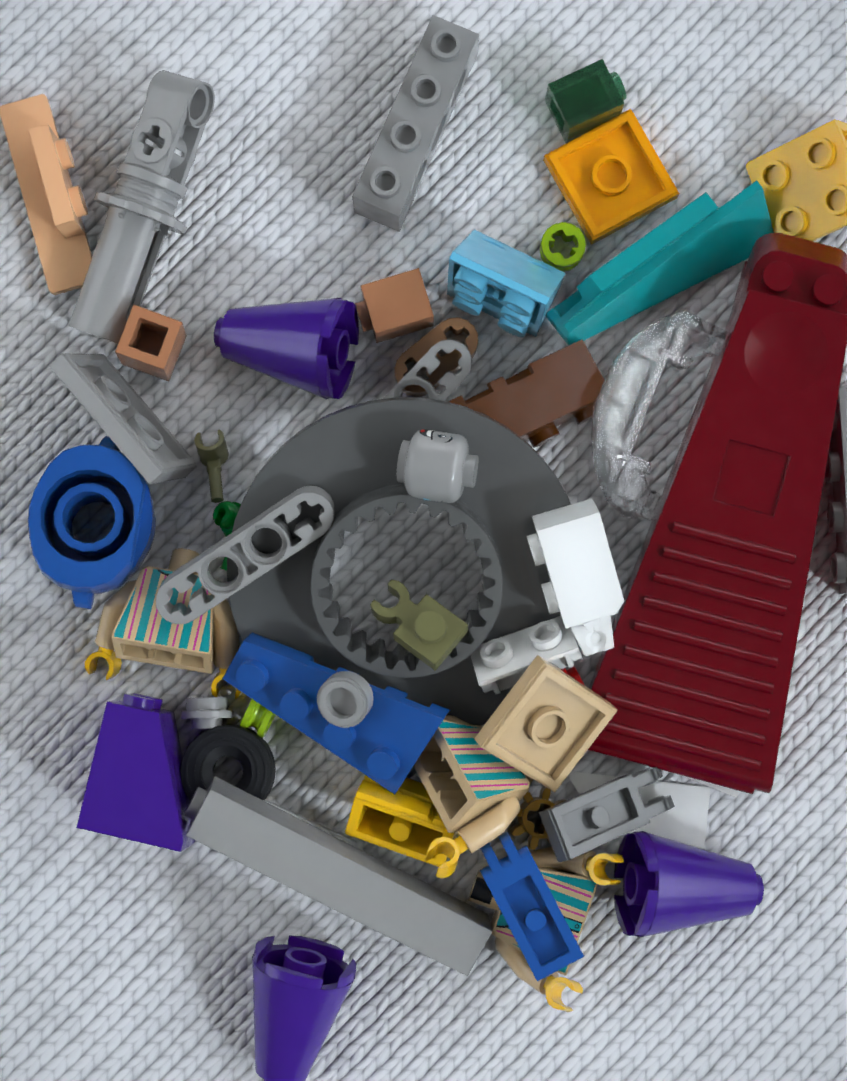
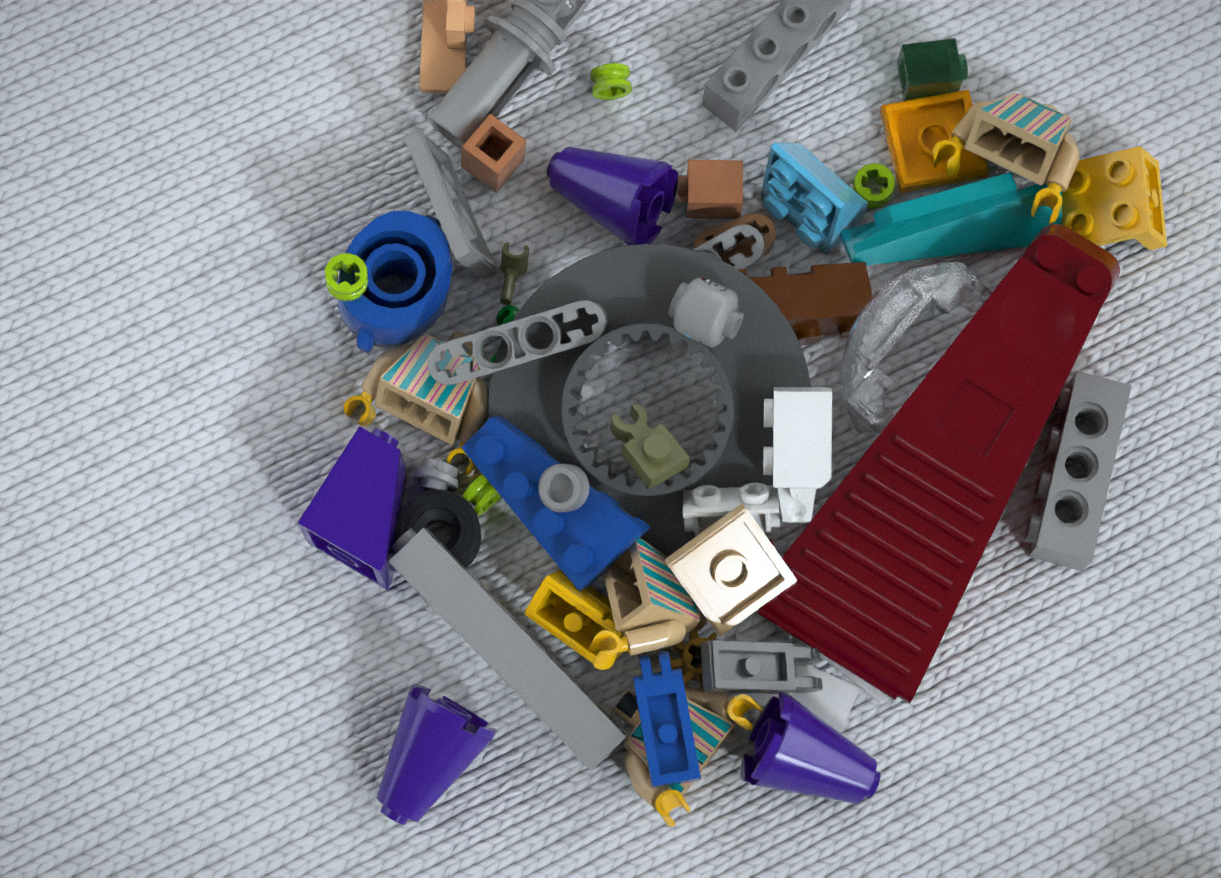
camera: 15 degrees right, 10 degrees down
none -> lime bush [325,253,368,301]
none -> lime bush [590,63,632,100]
none -> tan torso [933,93,1080,224]

